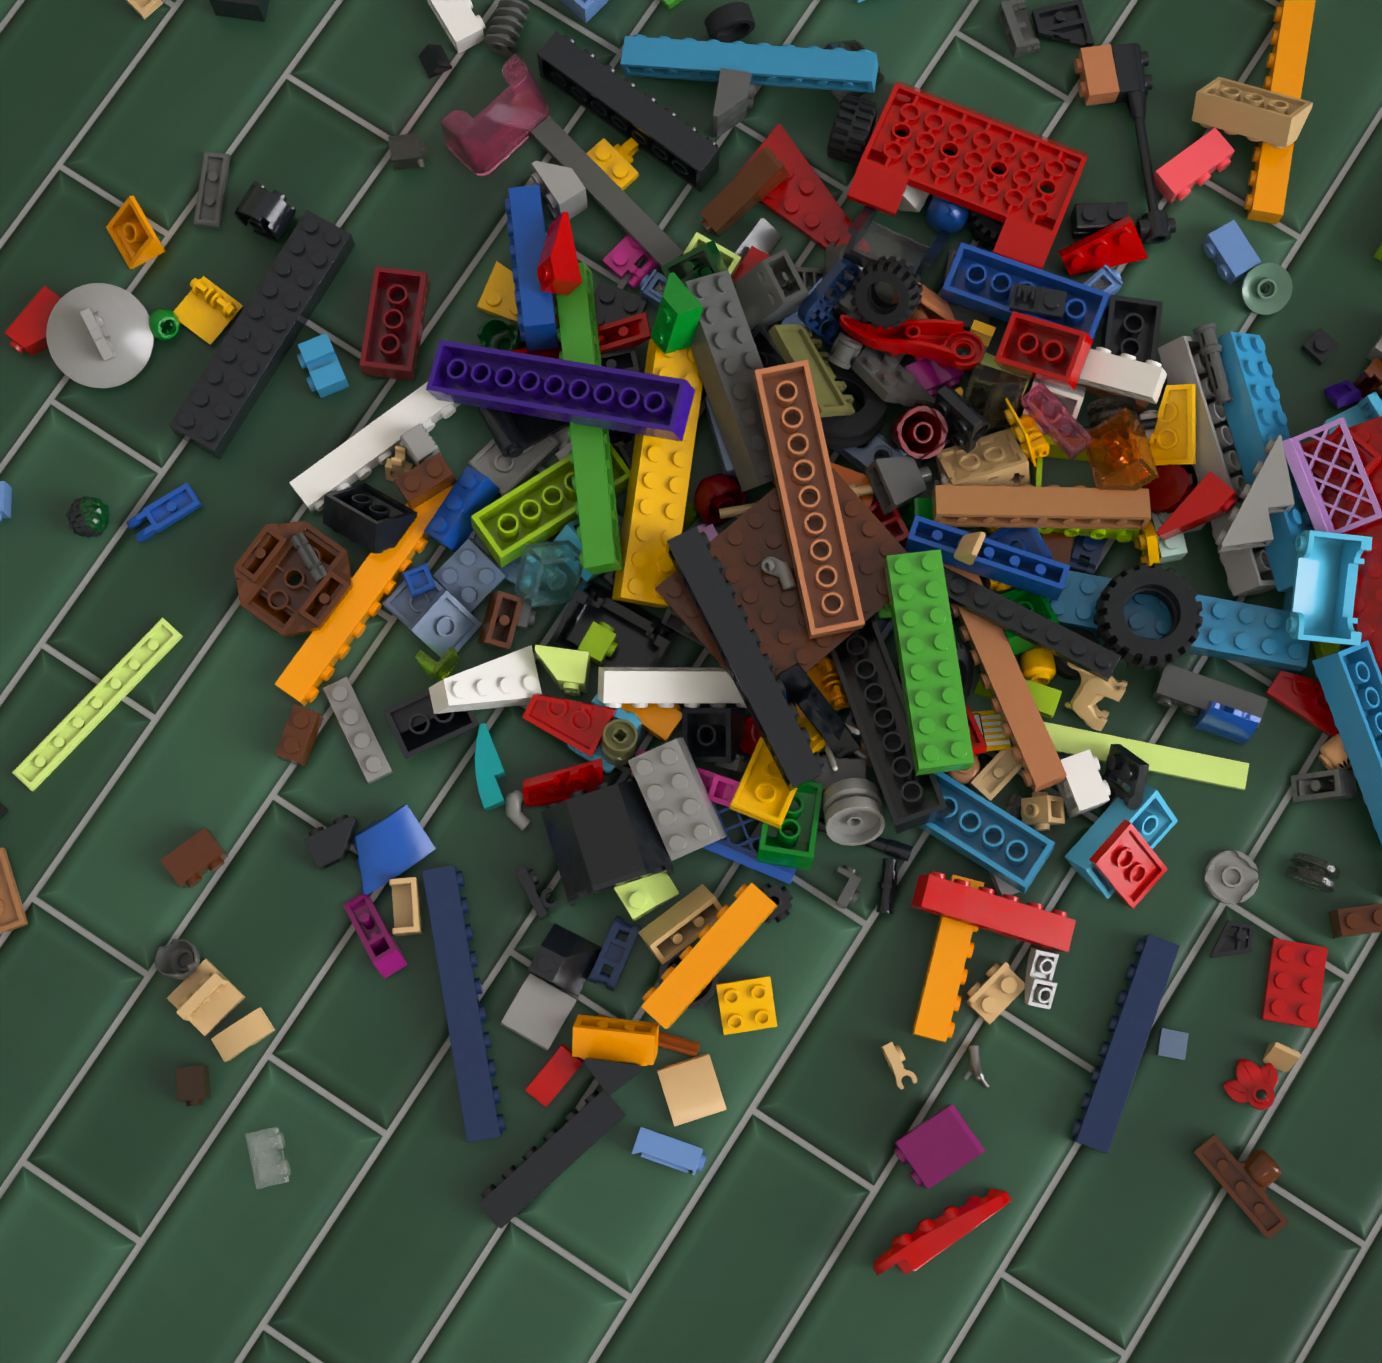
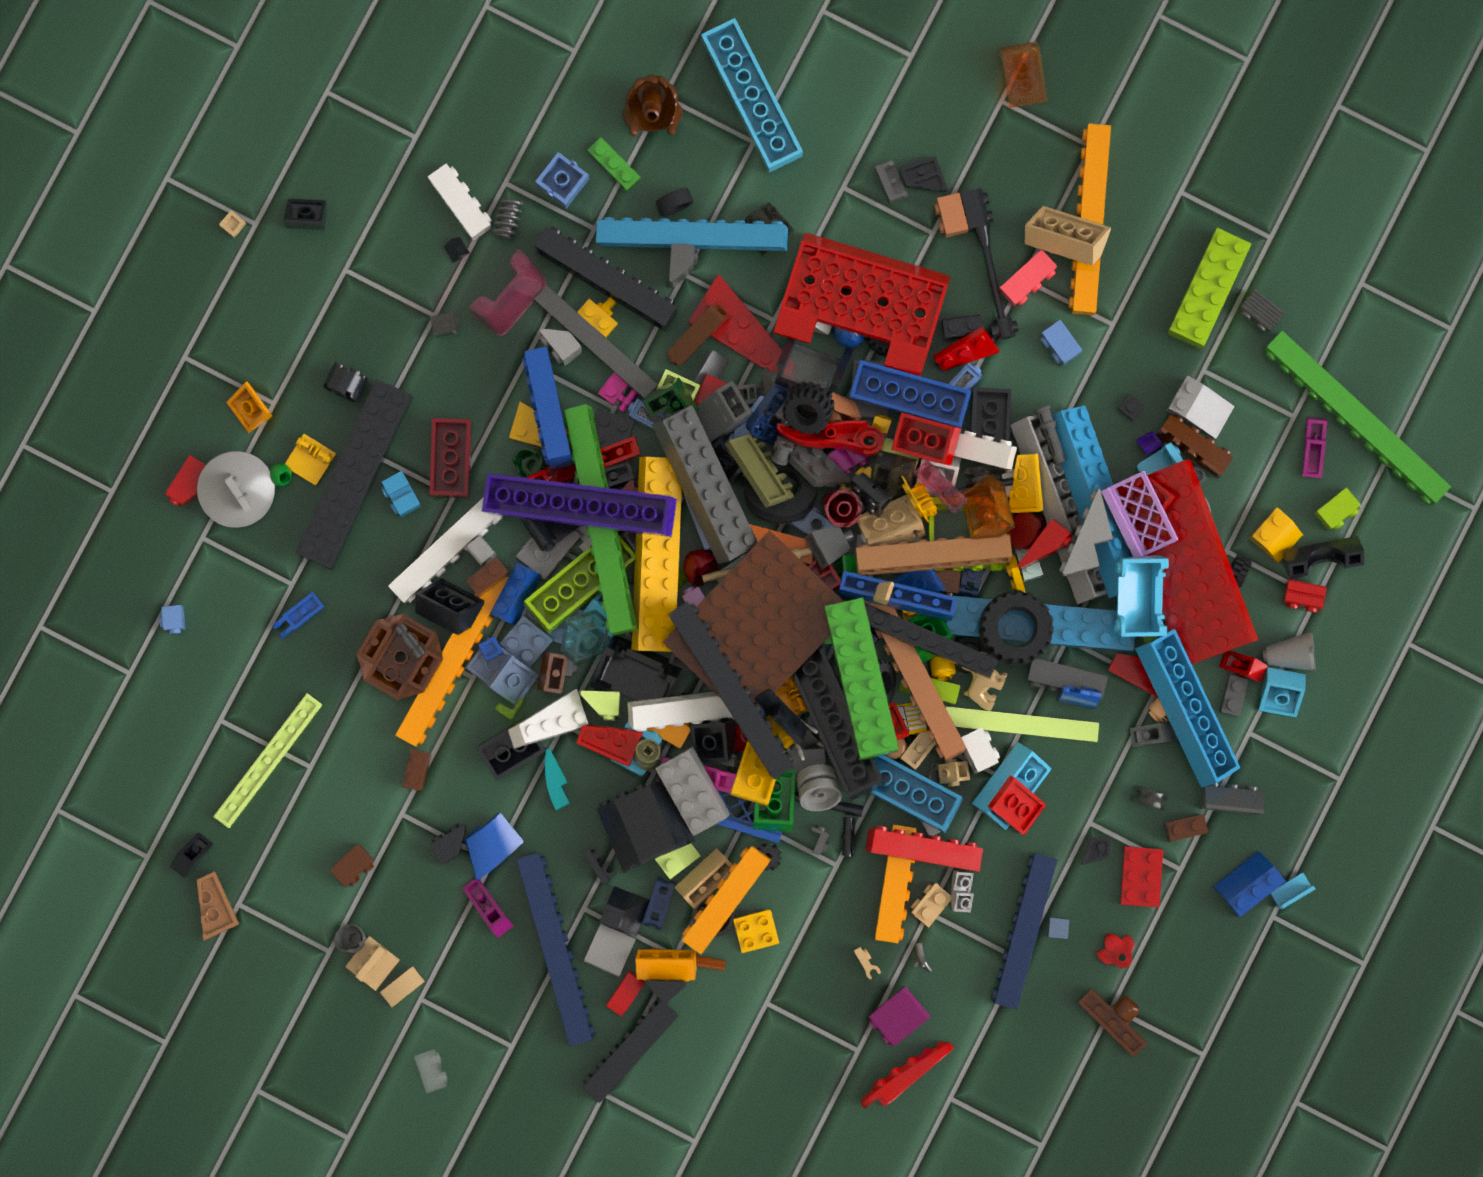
camera: 10 degrees left, 5 degrees up
piece [66,496,110,538] -> none
dark brown brick [175,1065,211,1106] -> none
dark grey tile [193,152,231,229] -> none
light grey plate [323,677,393,784] -> none
tan plate [385,446,413,481] -> none
tan panel [389,877,423,936] -> none
light grey arm [505,790,532,831] -> none
red wing [523,758,604,806] -> none
red slope [537,212,582,295] -> none
lime brick [577,621,618,666] -> none
medium blue window [631,1127,707,1176] -> none
green slope [650,272,704,354] -> none
tan slope [657,1053,727,1127] -> none
nougat brick [753,360,865,639] -> none
light grey arm [761,557,796,590] -> none
black tyre [827,94,878,166] -> none
black plate [1009,283,1067,320] -> none
black plate [1101,744,1149,810] -> none
light grey tile [1204,850,1259,905] -> none
sand green dish [1241,263,1293,315] -> none
tan slope [1262,1042,1301,1072] -> none

